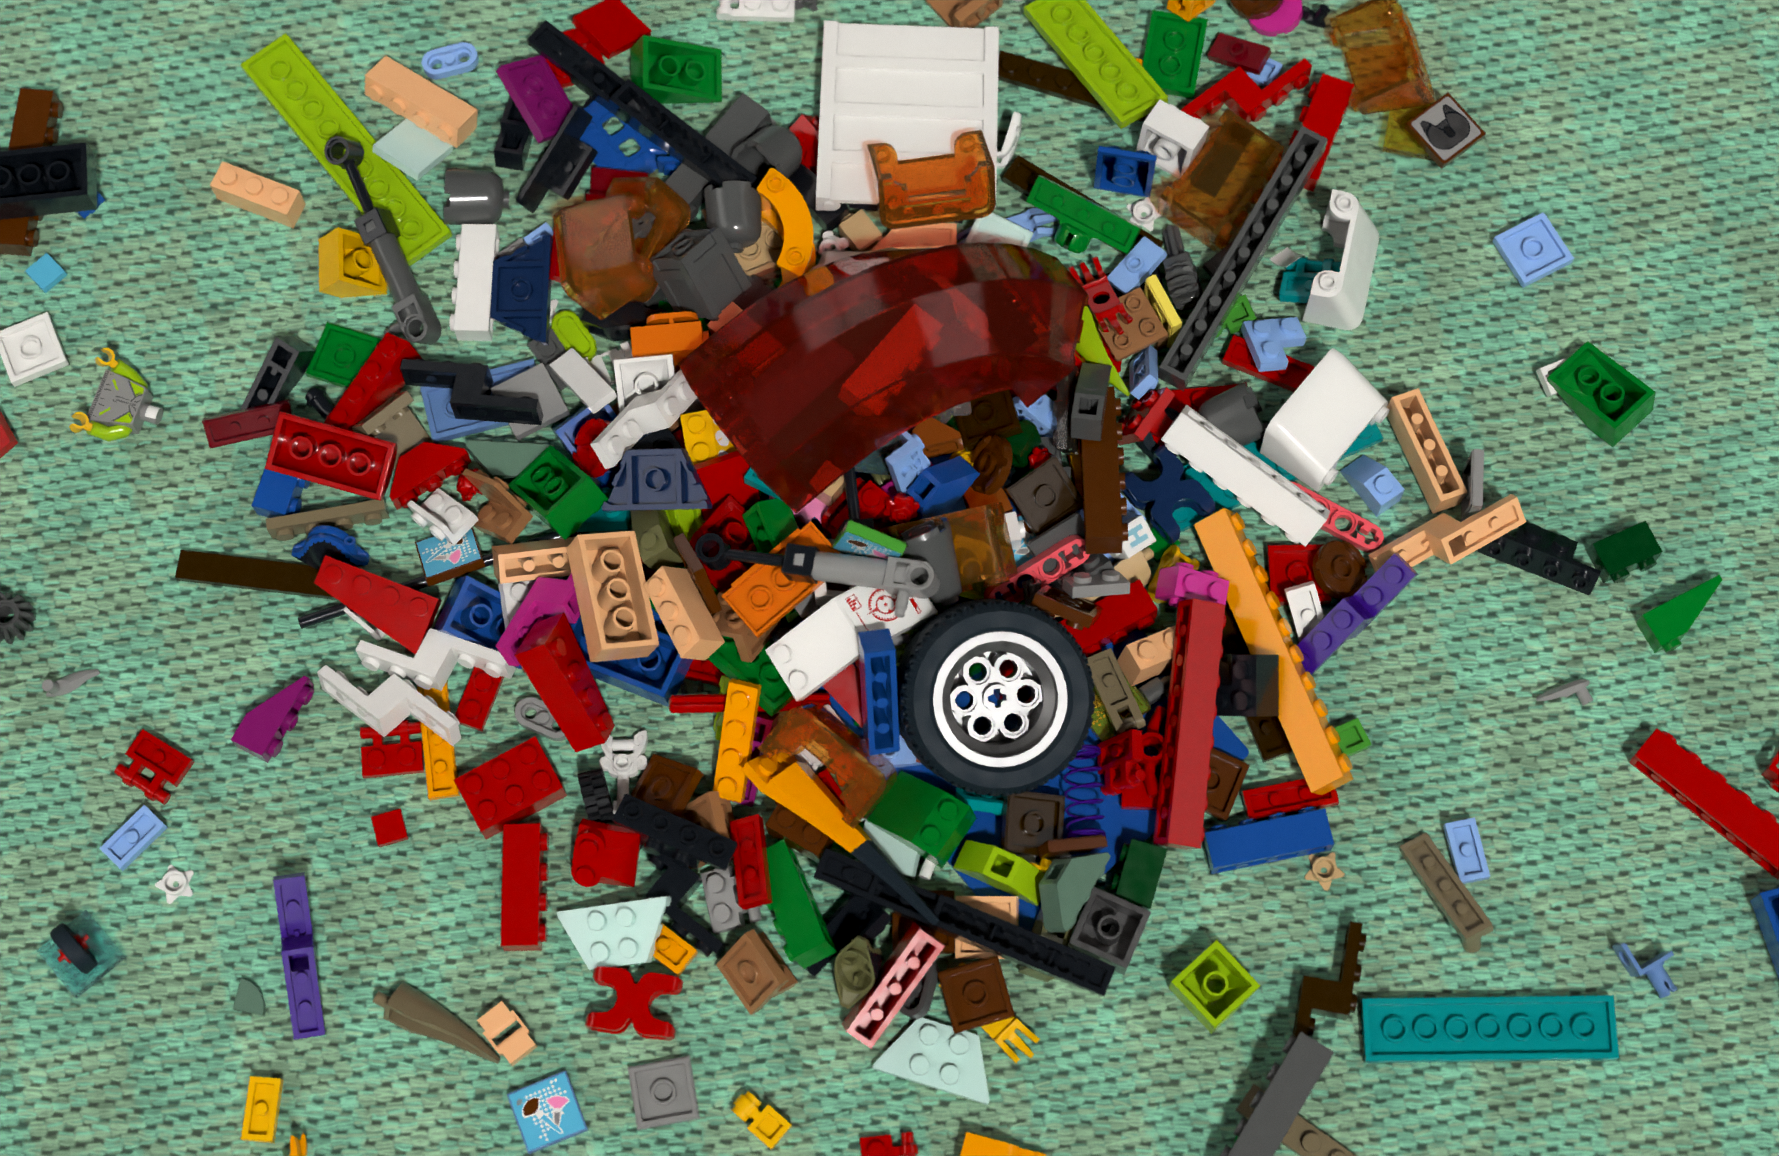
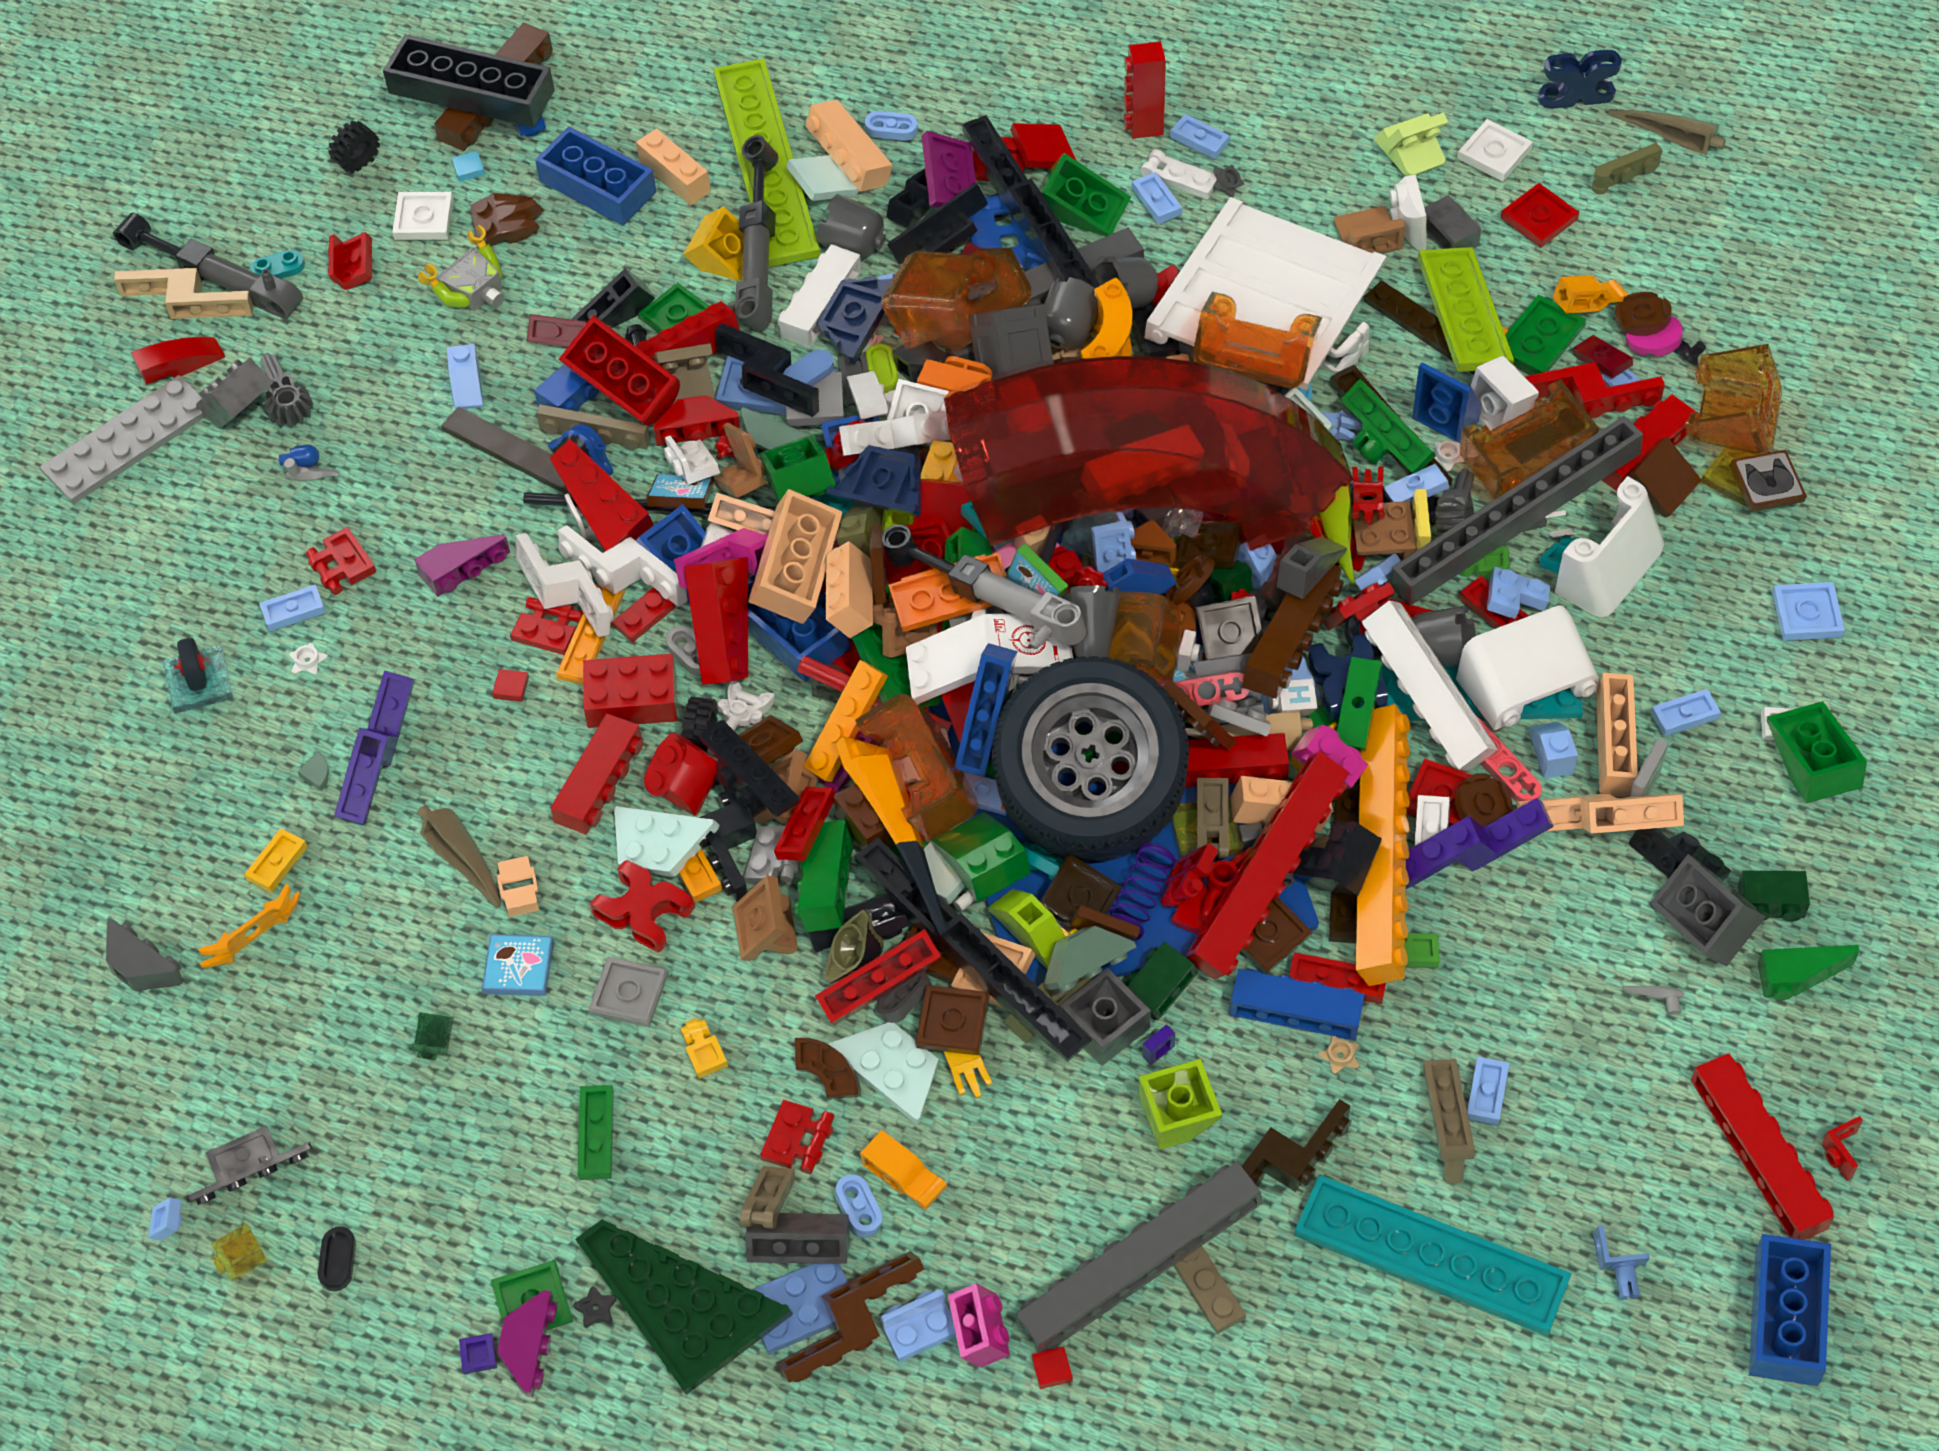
camera: 25 degrees right, 15 degrees down
none -> blue cylinder [279,444,319,467]
none -> light blue slope [447,344,483,410]
none -> reddish brown plate [470,193,544,246]
none -> blue brick [535,126,657,226]
none -> medium blue tile [783,349,834,386]
none -> reddish brown tile [795,1038,861,1099]
none -> light blue plate [1132,172,1182,224]
none -> dark purple tile [1142,1024,1175,1065]
none -> green tile [1337,657,1383,751]
none -> reddish brown tile [1628,436,1702,518]
none -> dark grey slope [1650,854,1766,967]
none -> light blue plate [1651,689,1721,737]

